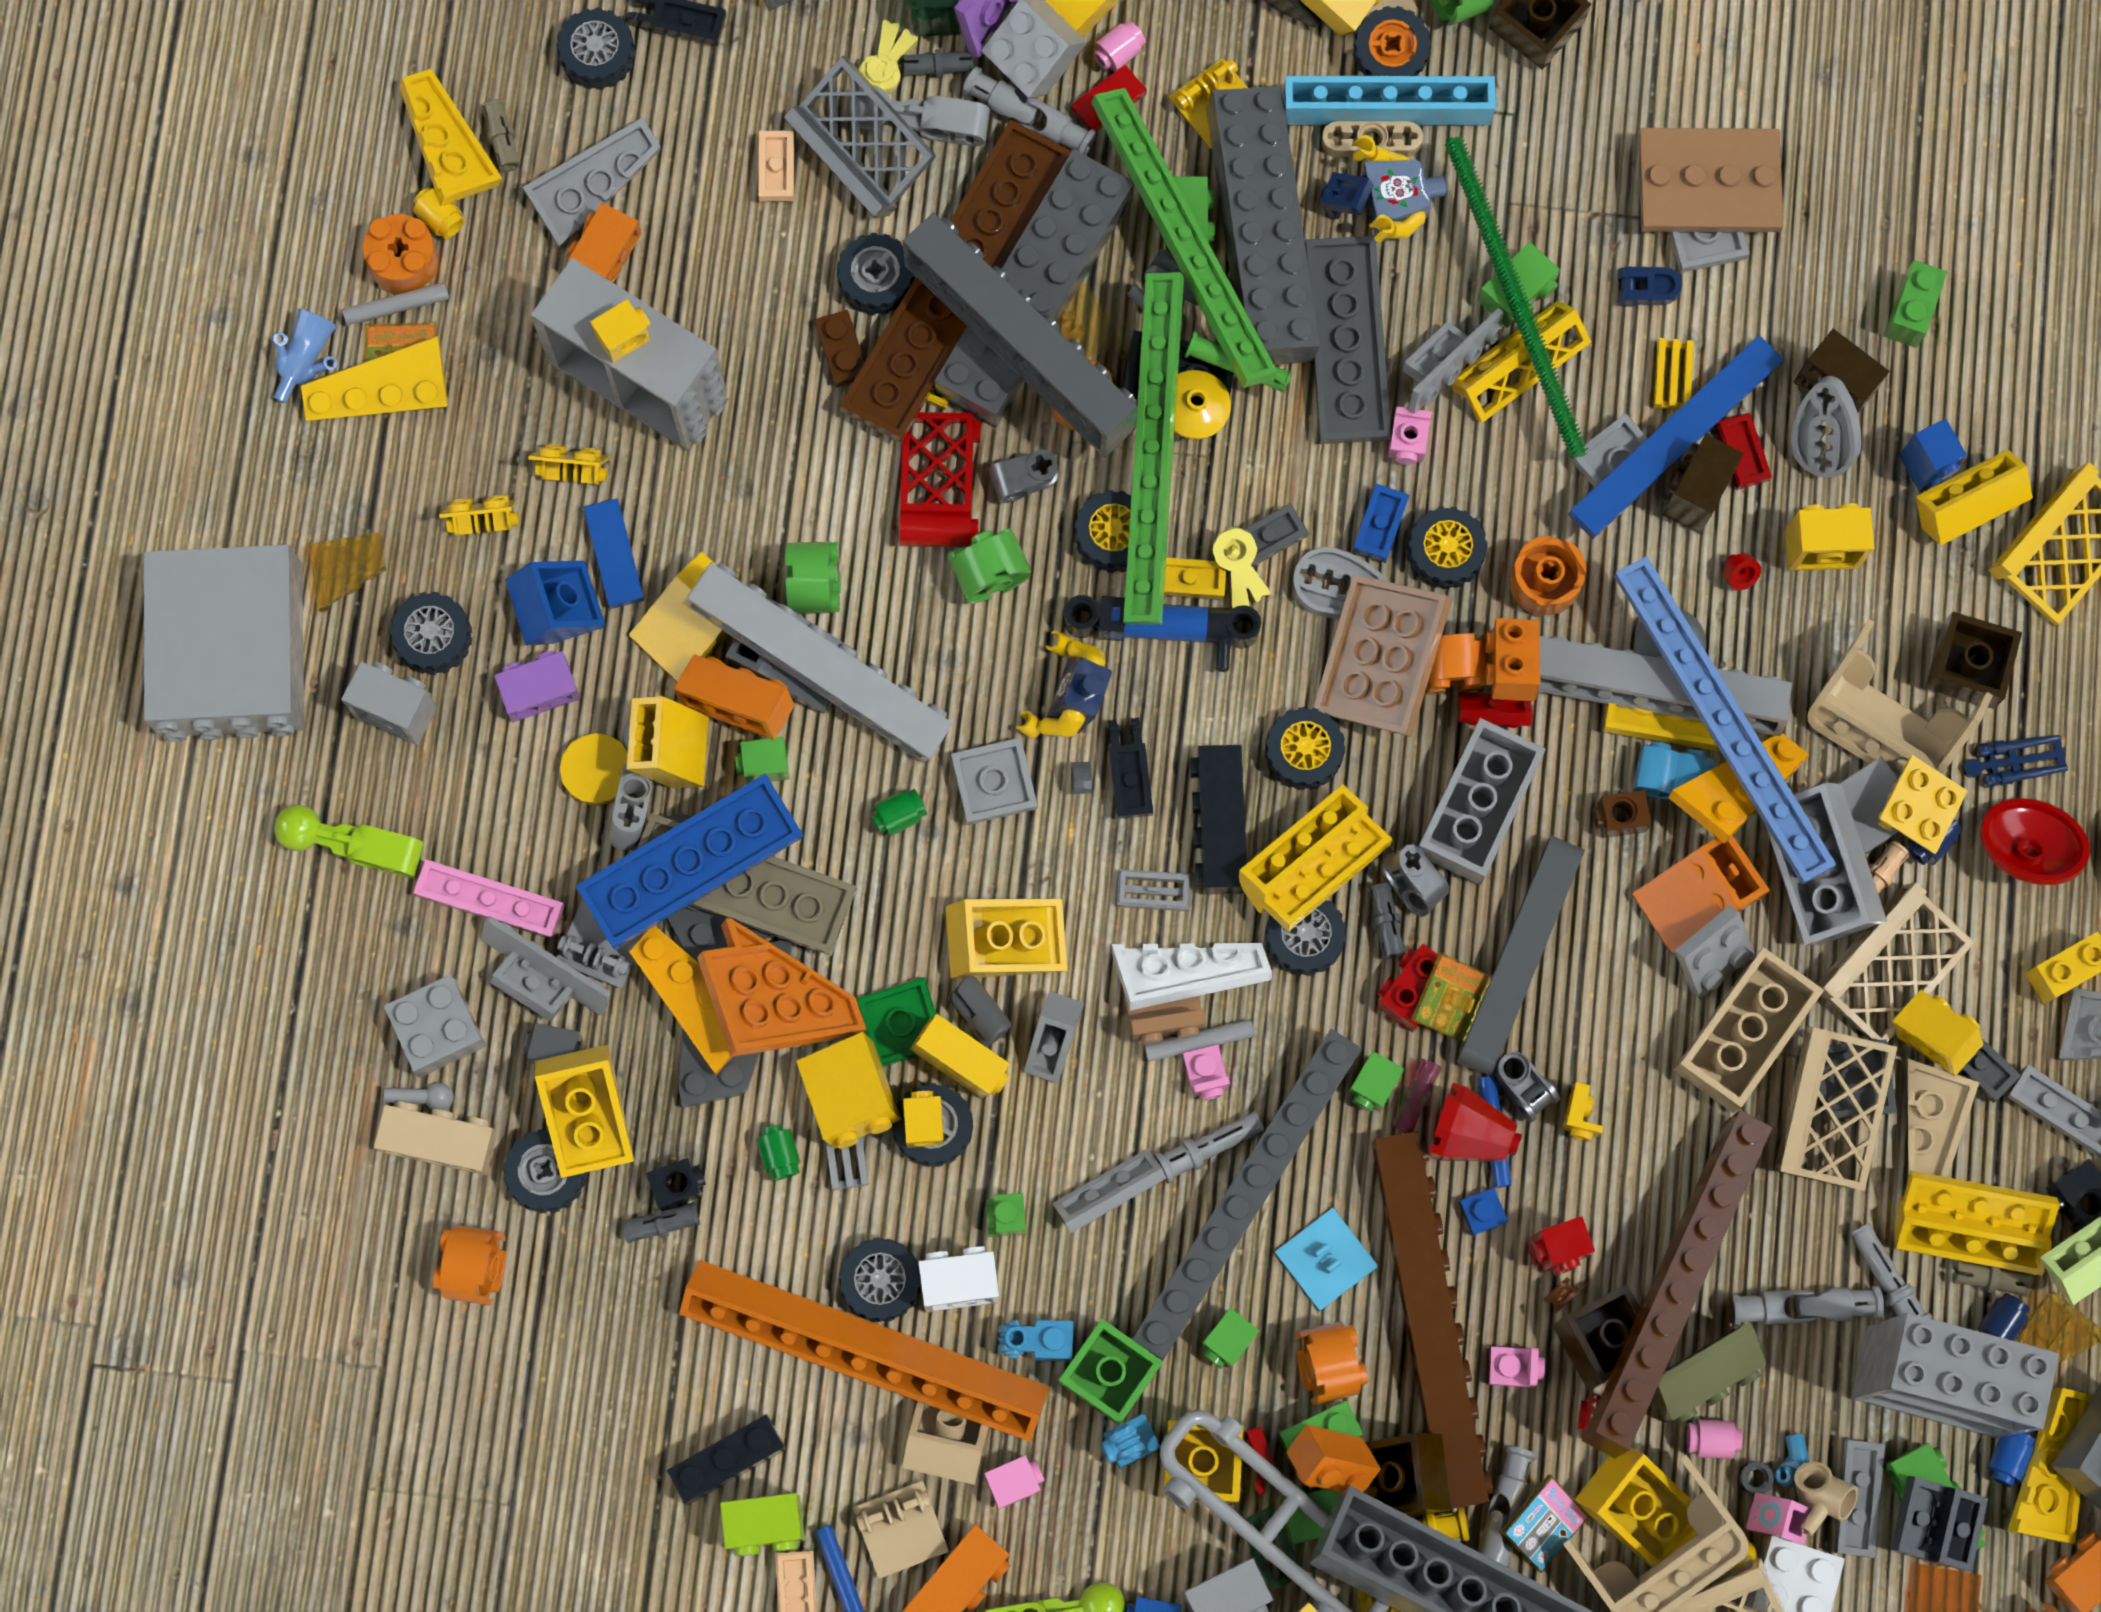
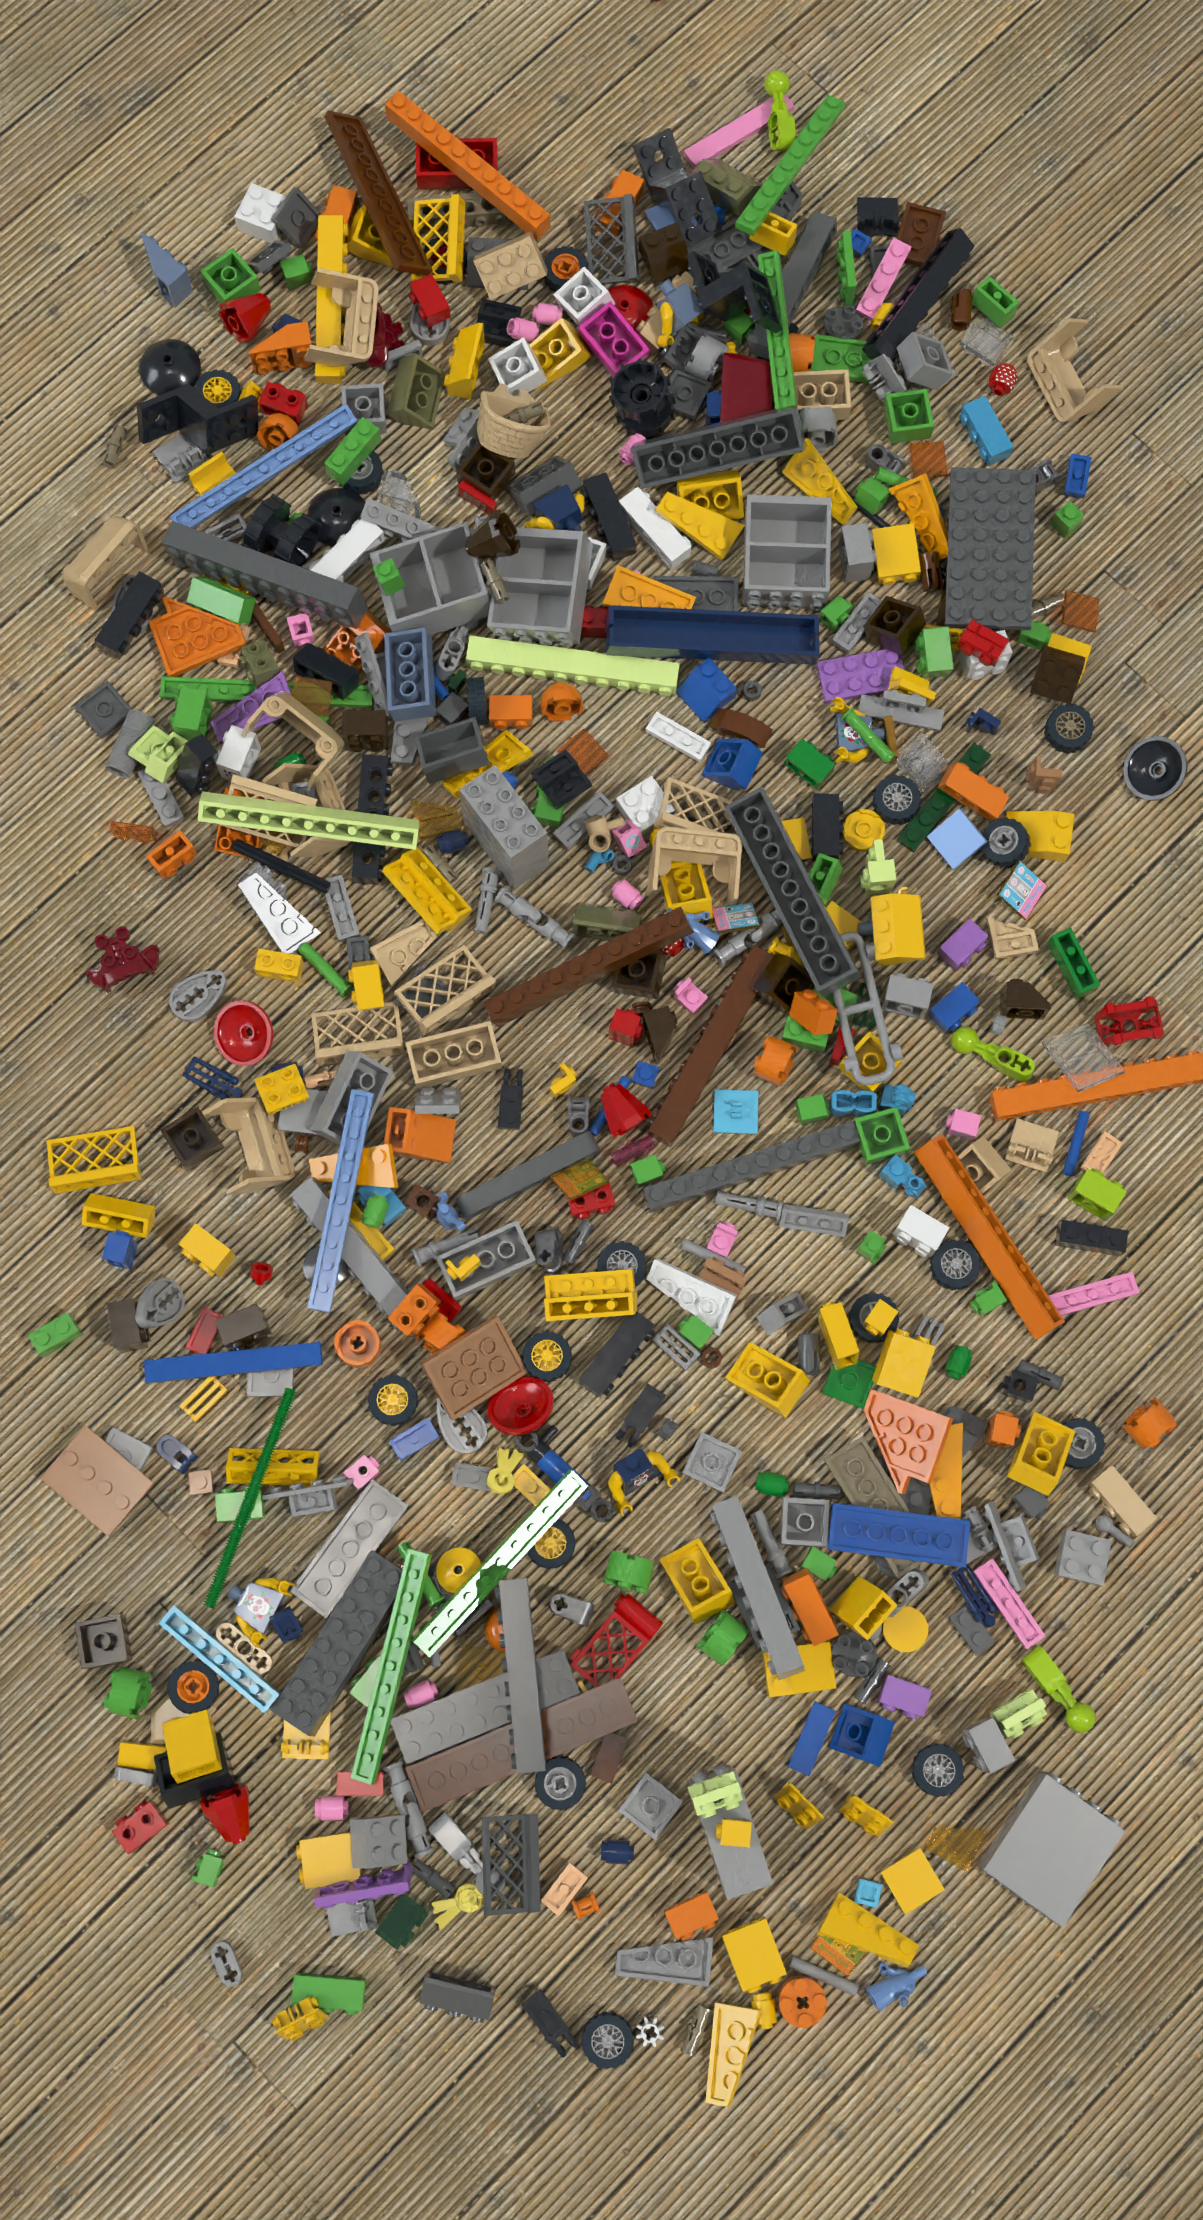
camera: 140 degrees left, 0 degrees up
none -> plate [188,1470,214,1496]
none -> reddish brown bush [295,1133,309,1154]
none -> bright green pin [298,942,354,998]
none -> bright green brick [362,1194,390,1229]
none -> bright pink brick [403,1679,439,1710]
none -> light grey pin [411,1228,479,1268]
none -> medium blue piece [436,1191,466,1232]
none -> yellow bracket [445,1254,481,1282]
none -> red dish [487,1377,554,1435]
none -> black hinge [498,1068,524,1130]
none -> orange bush [571,1892,601,1921]
none -> dark blue brick [601,1839,634,1865]
none -> light grey plate [618,1773,683,1840]
none -> white gear [636,2016,664,2047]
none -> dark brown slope [642,1006,678,1064]
none -> yellow slope [659,1538,735,1625]
none -> medium blue piece [667,909,719,954]
none -> bright green brick [678,1314,714,1351]
none -> yellowish green brick [687,1771,743,1819]
none -> reddish brown bush [702,1347,722,1369]
none -> yellow brick [721,1916,787,1993]
none -> light grey pin [750,1509,795,1580]
none -> light grey brick [780,1497,829,1548]
none -> dark grey pin [793,1482,840,1500]
none -> dark azure brick [830,1090,877,1117]
none -> dark grey dish [831,1631,877,1677]
none -> dark grey pin [853,1657,891,1705]
none -> medium azure tile [854,1878,883,1908]
none -> yellow tile [880,1847,945,1915]
none -> dark grey plate [948,1604,995,1656]
none -> dark blue piece [950,1564,998,1628]
none -> bright green brick [969,1282,1007,1317]
none -> orange brick [984,1411,1021,1449]
none -> yellowish green brick [990,1689,1047,1739]
none -> bright pink plate [1048,1272,1139,1316]

